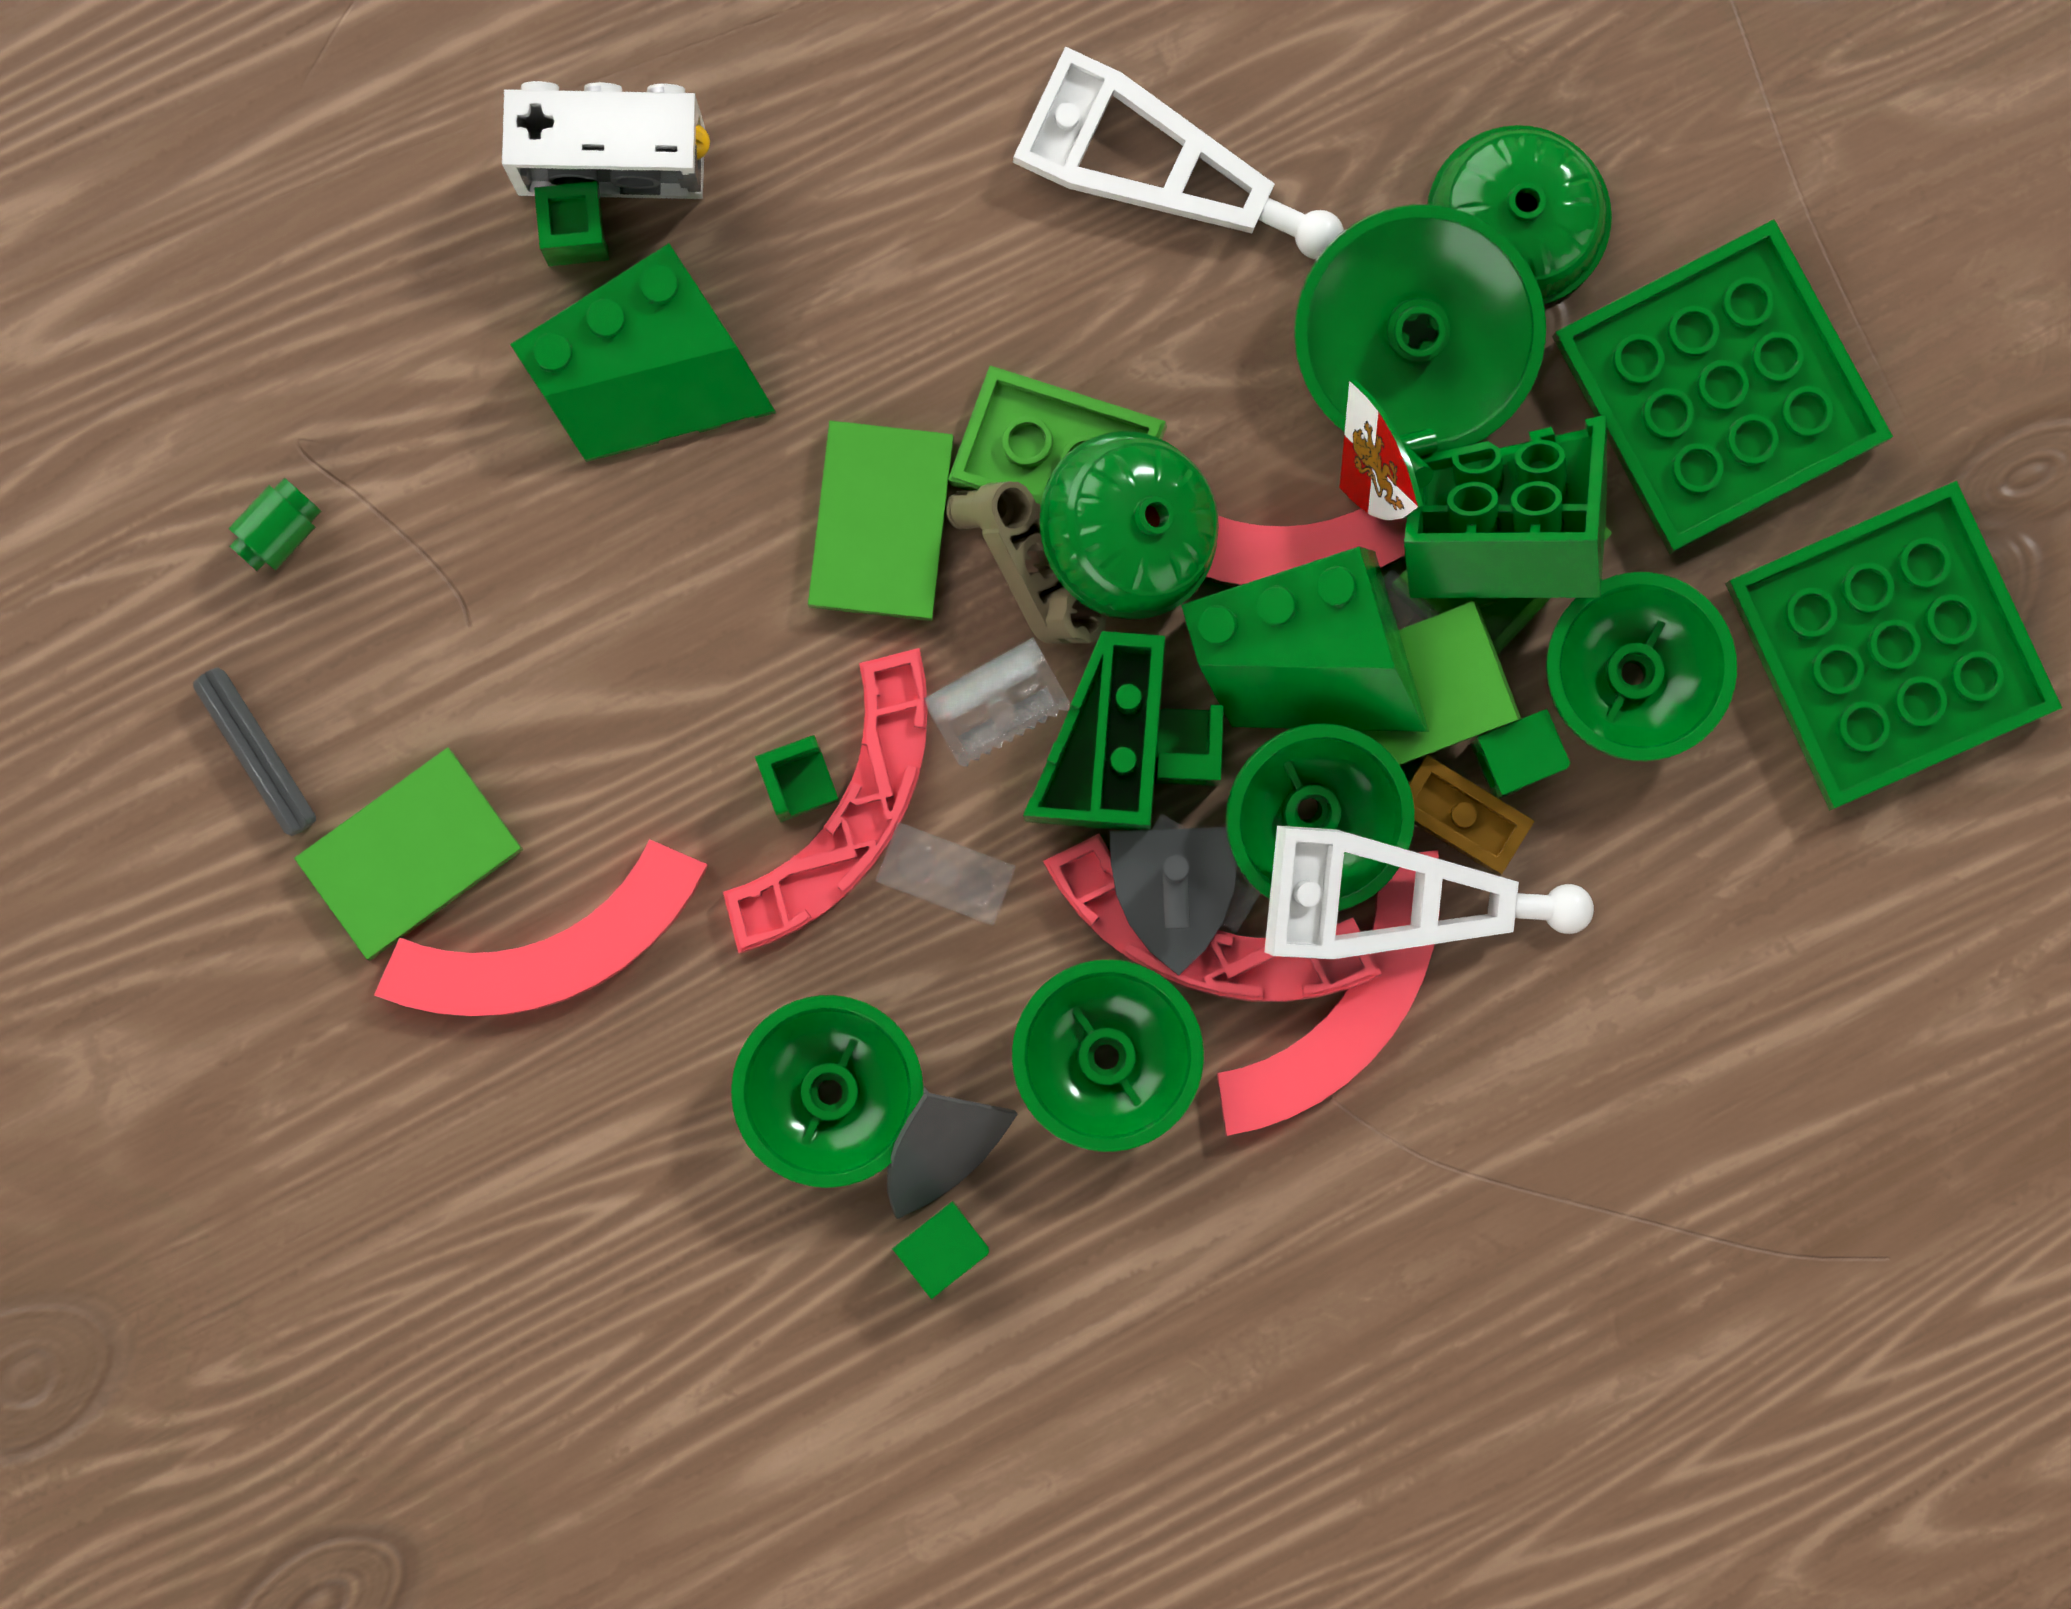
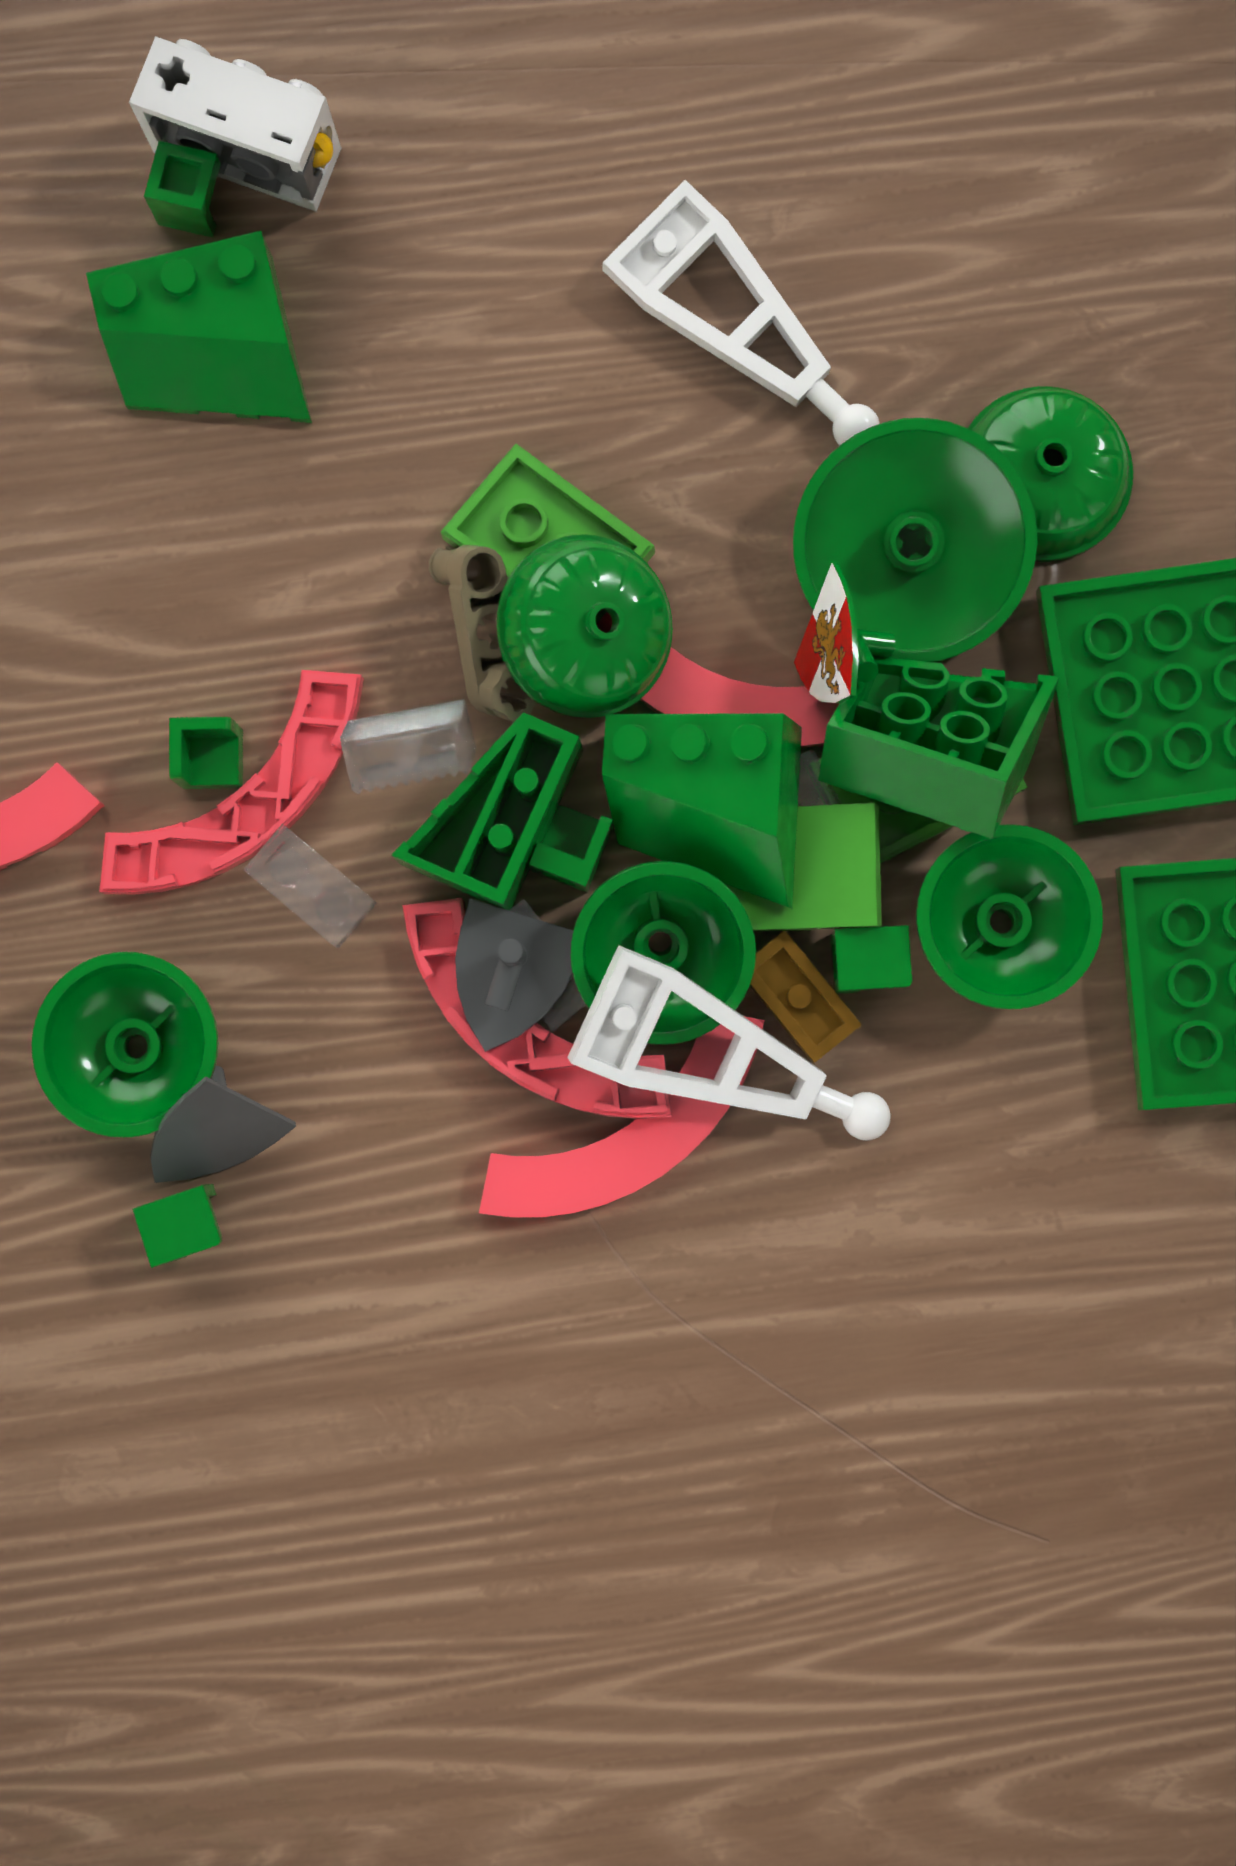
camera: 30 degrees right, 0 degrees up
bright green tile [808,420,954,621] -> none
green hat [1012,960,1204,1152] -> none

